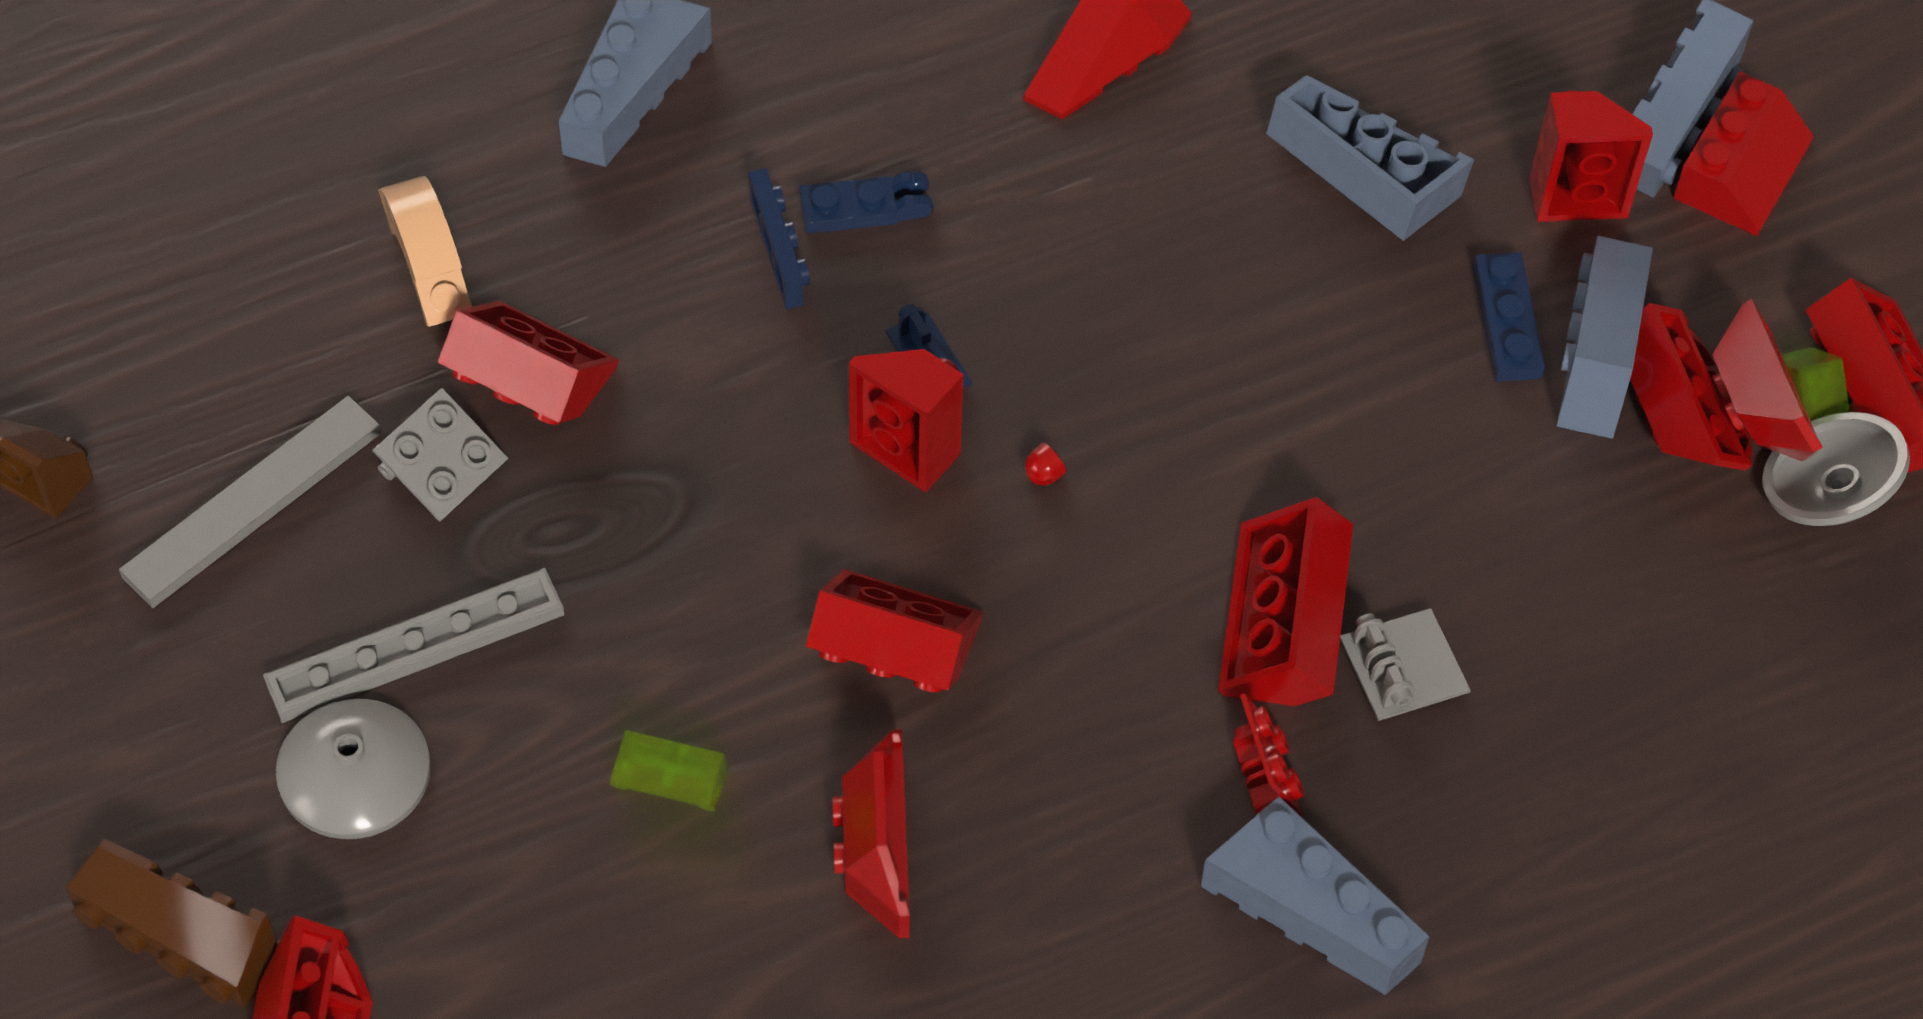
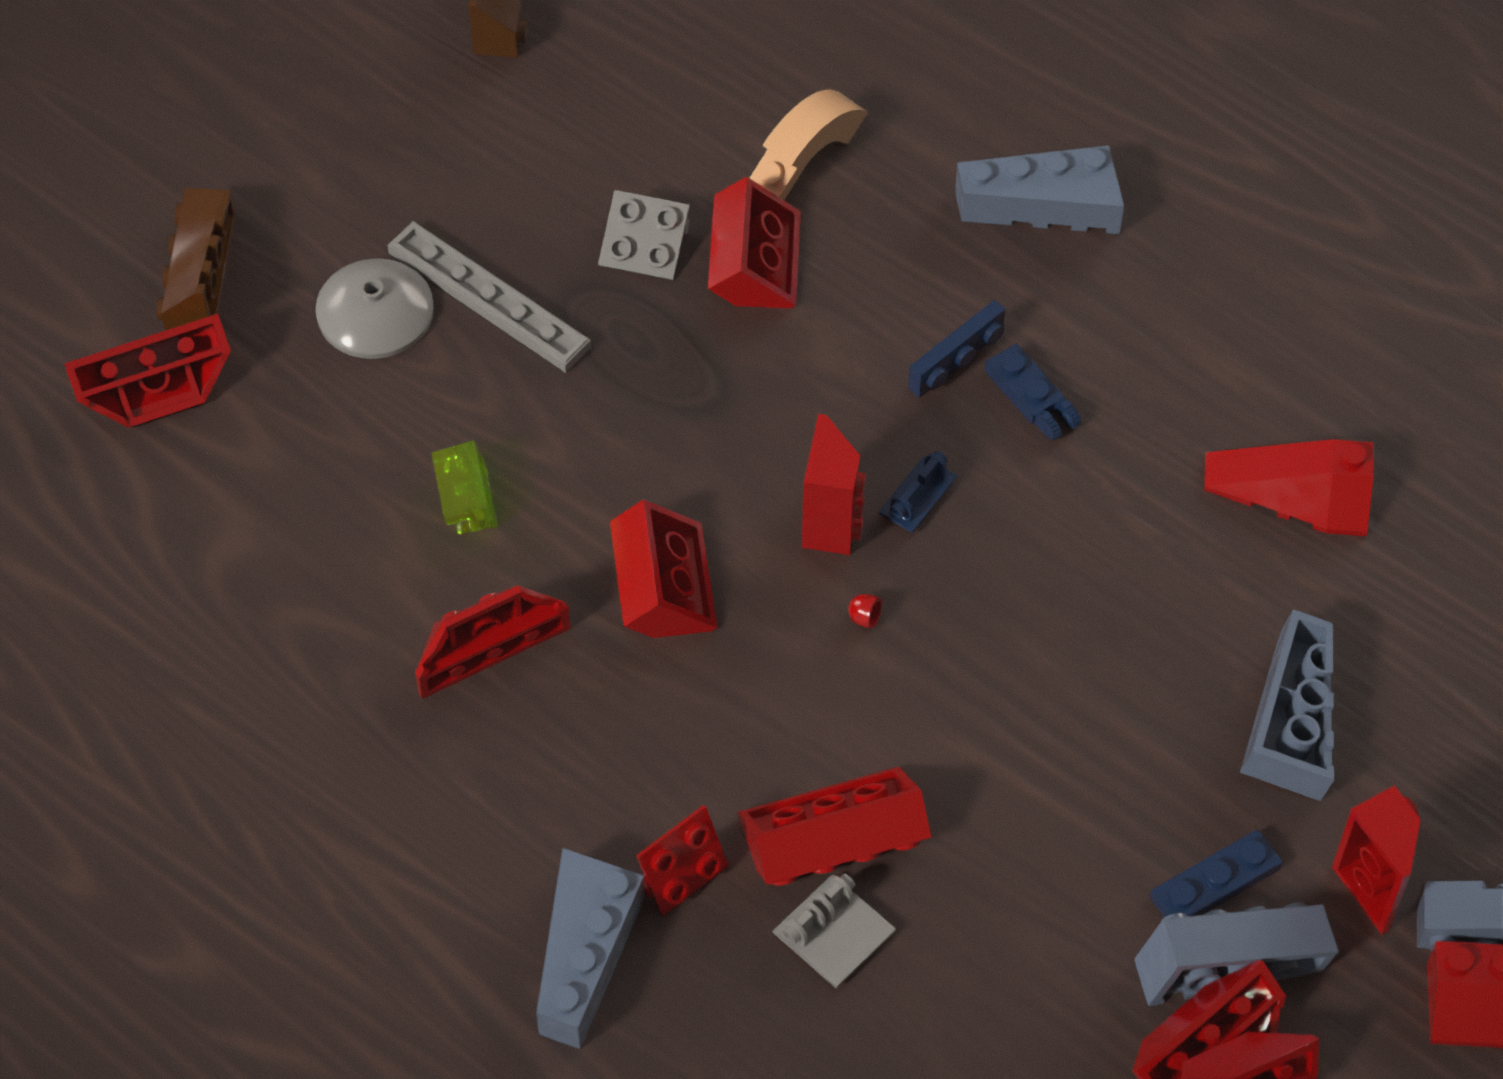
camera: 65 degrees right, 0 degrees up
light grey tile [119,396,381,608] -> none

